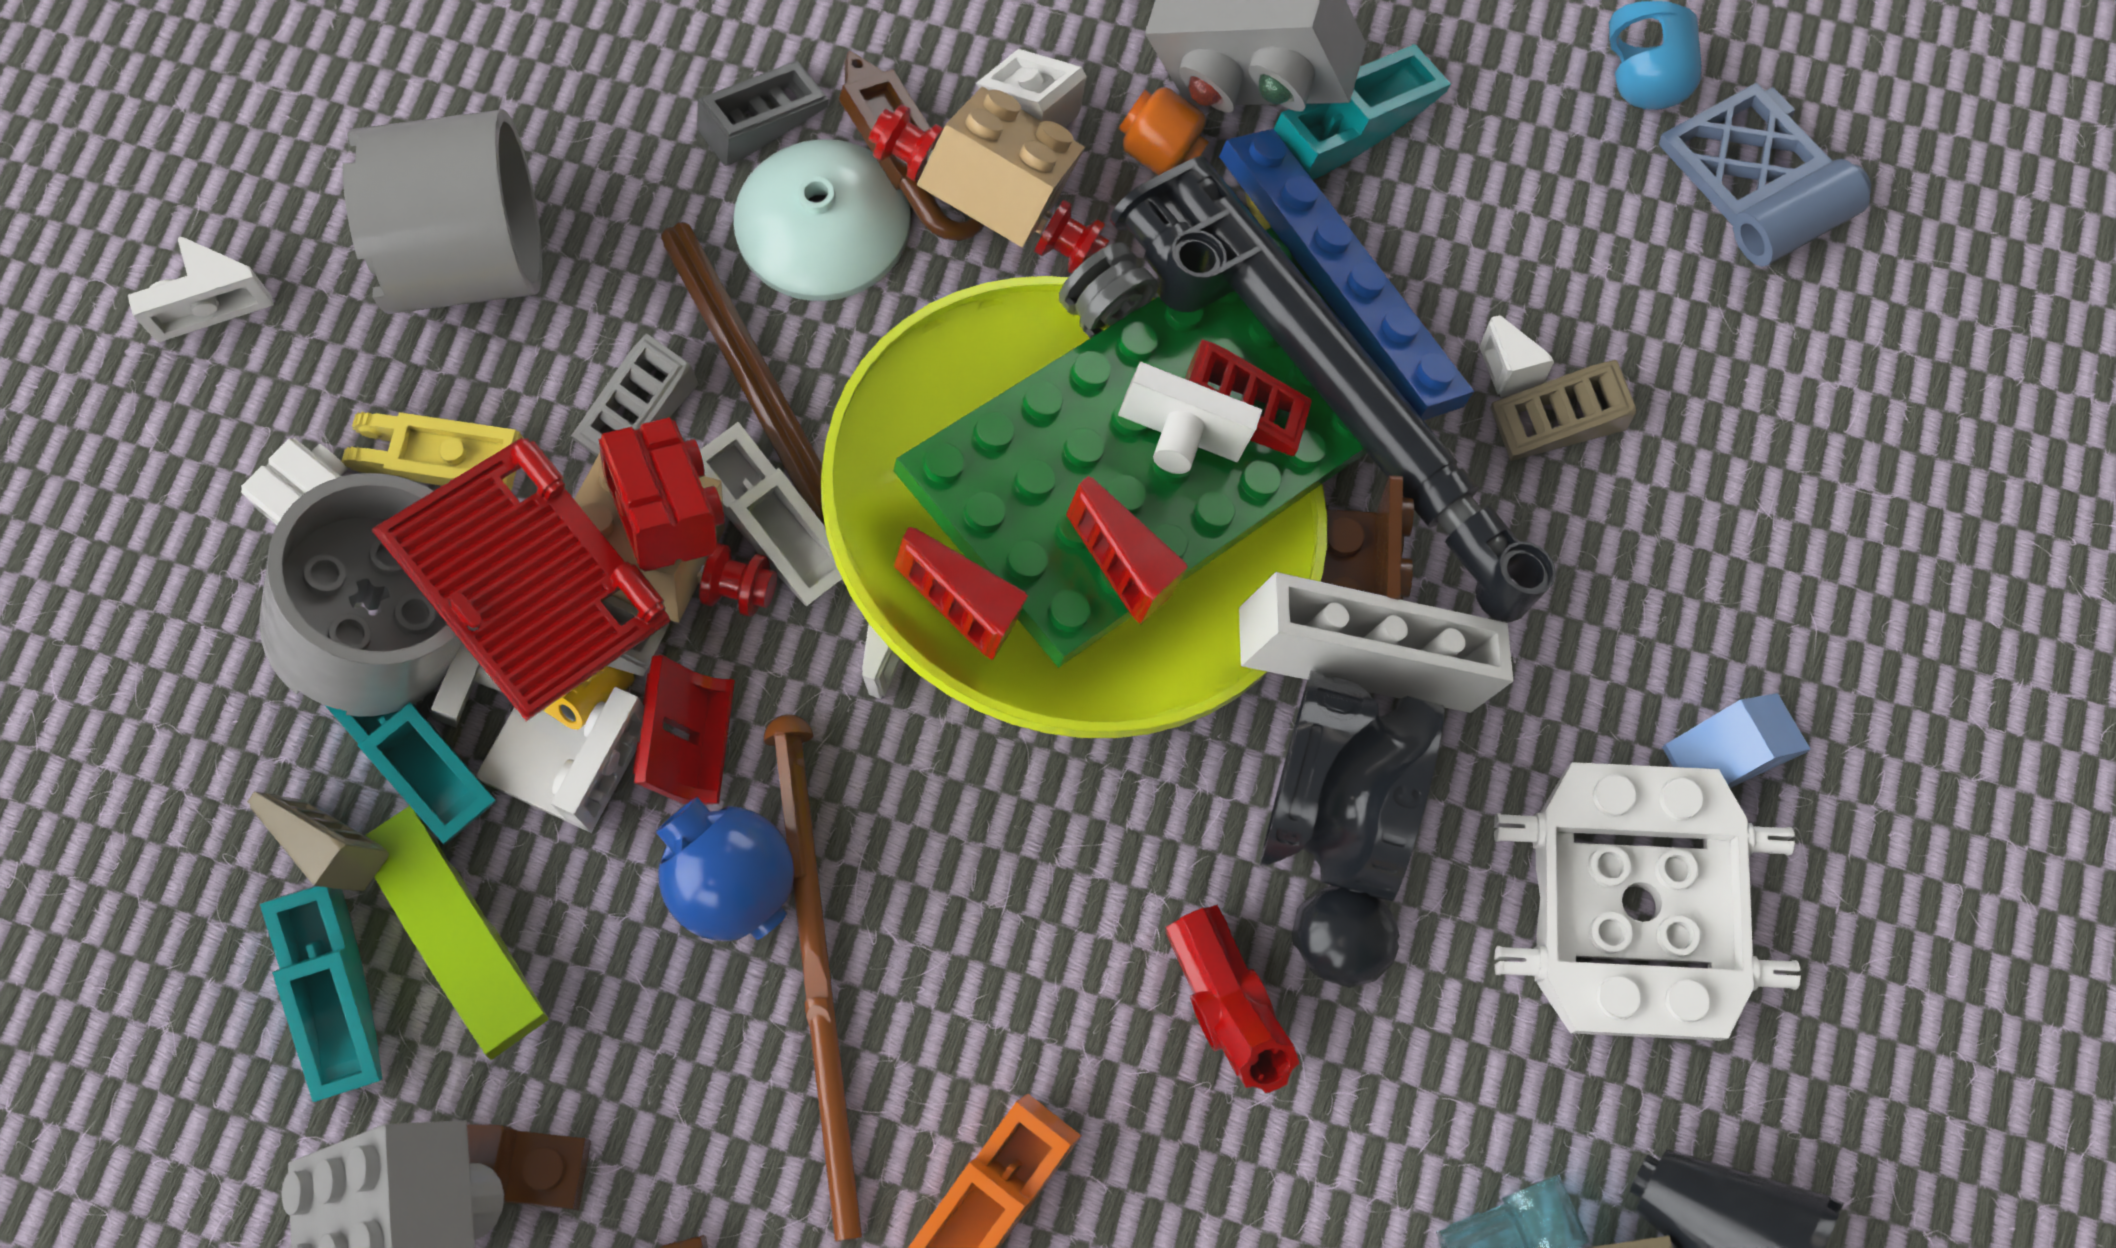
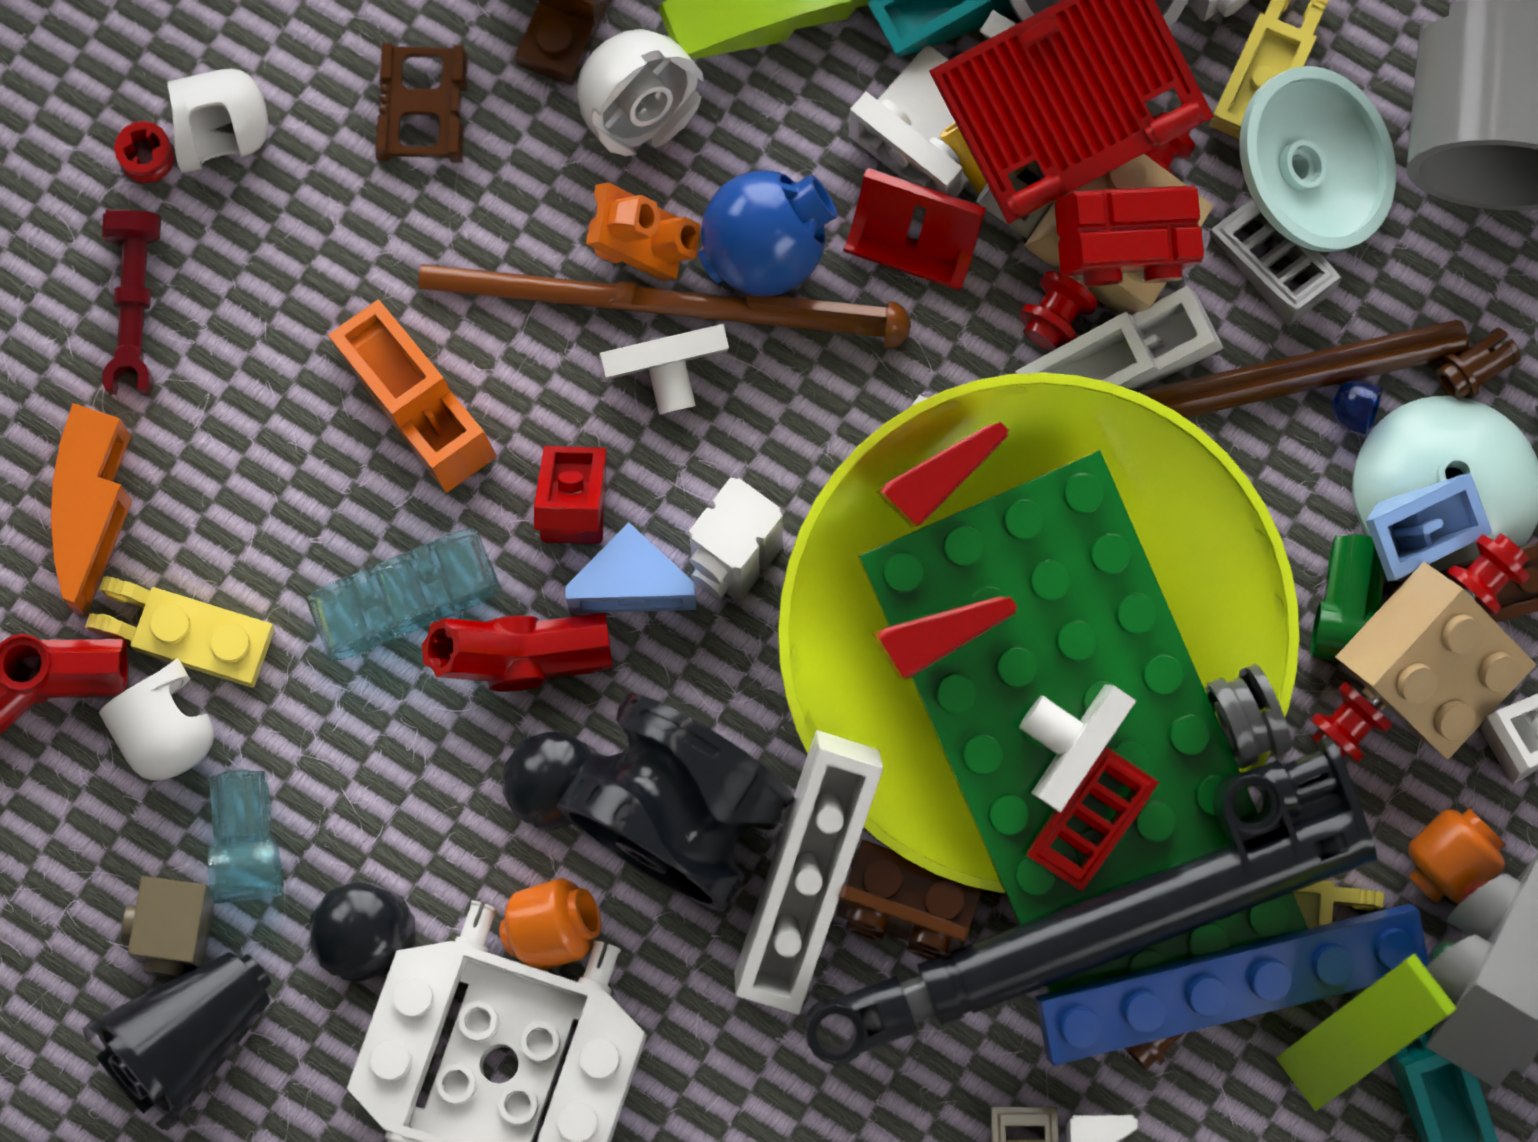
camera: 105 degrees right, 5 degrees up
none -> clear light blue beam [306,529,502,661]
none -> black hair [309,882,415,981]
none -> orange head [499,878,602,971]
none -> red slope [534,446,607,544]
none -> light blue slope [565,522,696,614]
none -> white cylinder [577,29,703,156]
none -> orange hips [586,182,701,282]
none -> white tile [599,324,729,415]
none -> white brick [689,478,783,599]
none -> light aqua dish [1239,66,1396,252]
none -> lime slope [1276,953,1457,1112]
none -> green piece [1310,534,1385,662]
none -> clear blue hinge [1331,381,1383,435]
none -> light blue slope [1366,473,1493,581]
none -> reddish brown pin [1436,328,1521,400]

